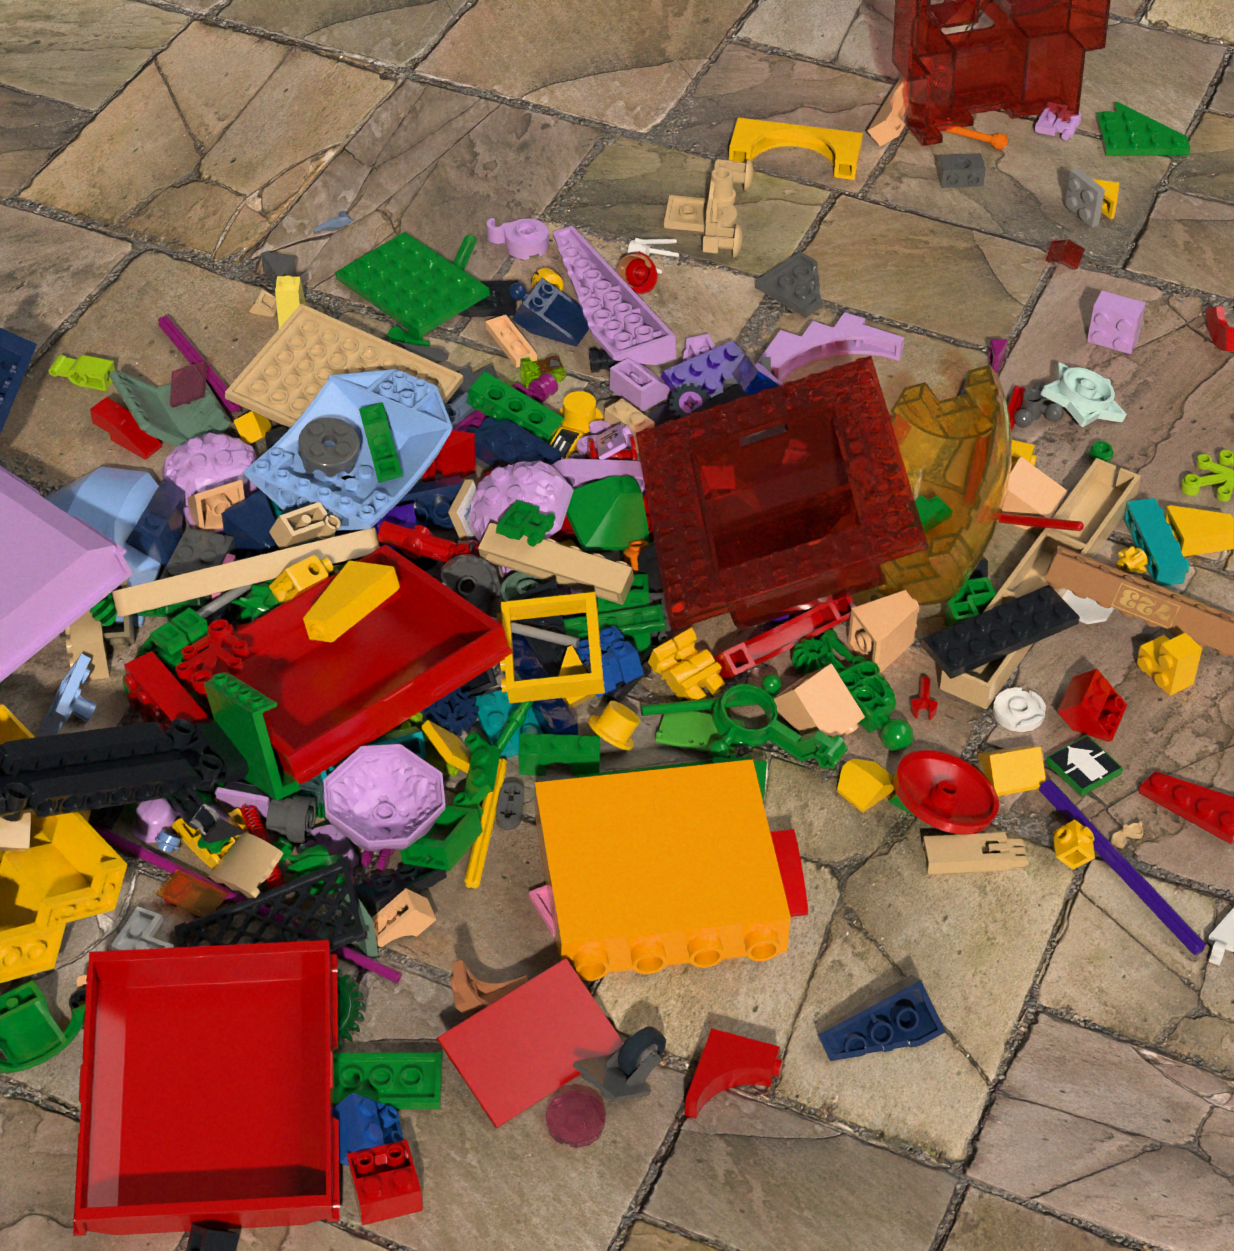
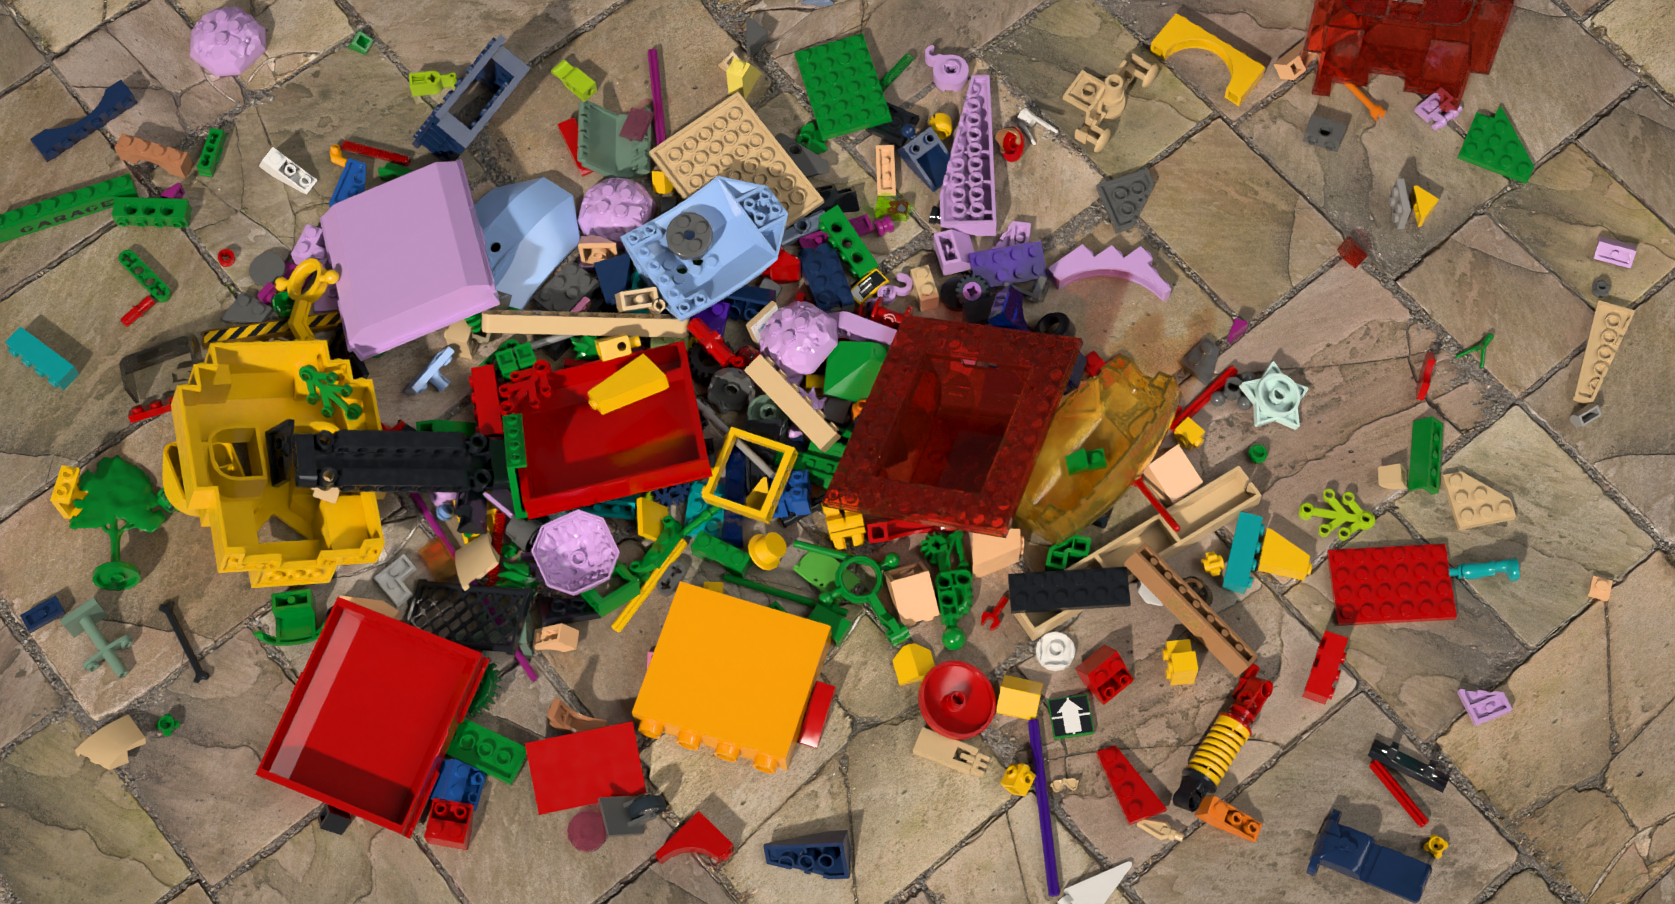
camera: 30 degrees right, 20 degrees up
dark blue wedge [126,478,185,566] -> none
green slope [359,403,403,483] -> none
green plate [496,500,556,547] -> none
yellow piece [557,391,603,436] -> none
lavender door [596,423,634,460] -> none
lavender brick [1087,290,1146,354] -> none

